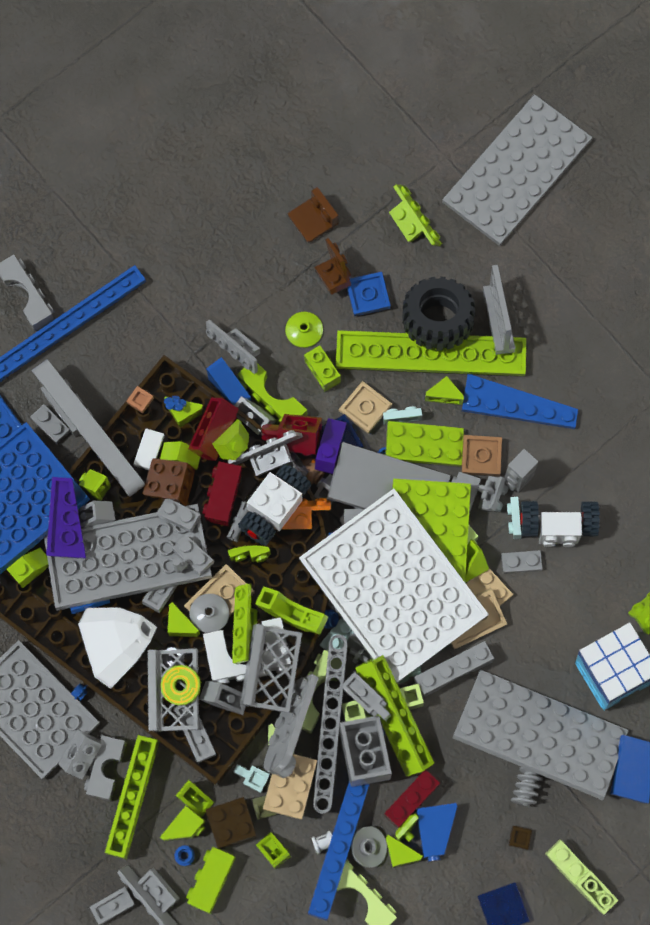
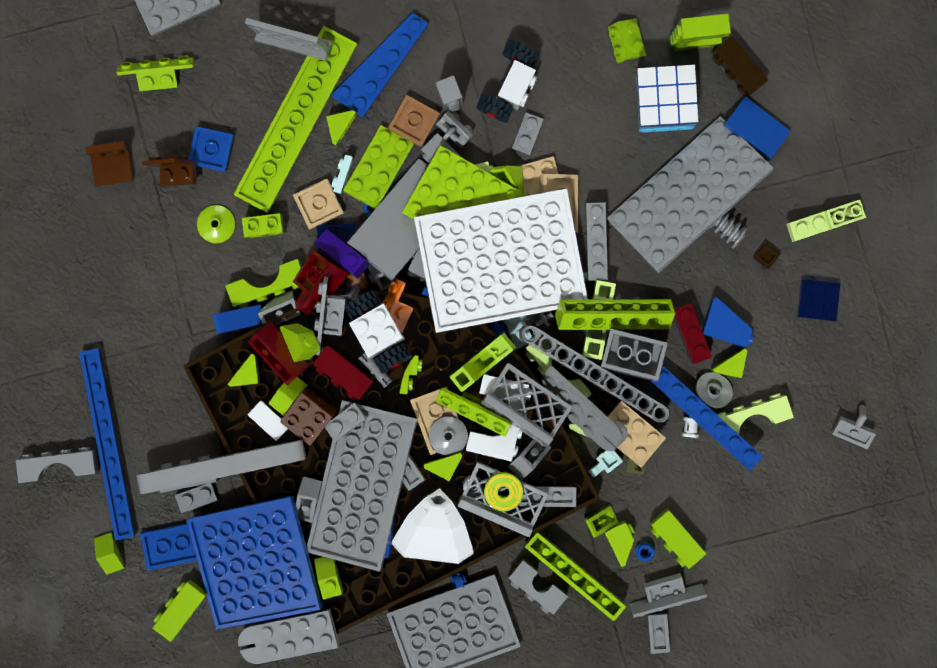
camera: 70 degrees left, 15 degrees up
dark purple wing [46,477,86,558] -> none
light grey brick [59,729,102,779] -> none
lime slope [79,469,111,501] -> none
nougat plate [126,386,154,413] -> none
blue plant [164,396,186,411] -> none
light grey plate [172,535,214,576] -> none
dark brown brick [205,797,257,850] -> none
light grey bracket [206,320,260,374] -> none
lime slope [256,832,291,869] -> none
light grey hinge [341,672,391,721] -> none
lime piece [396,814,419,842] -> none
black tyre [402,277,475,351] -> none
light aqua plate [507,497,521,539] -> none

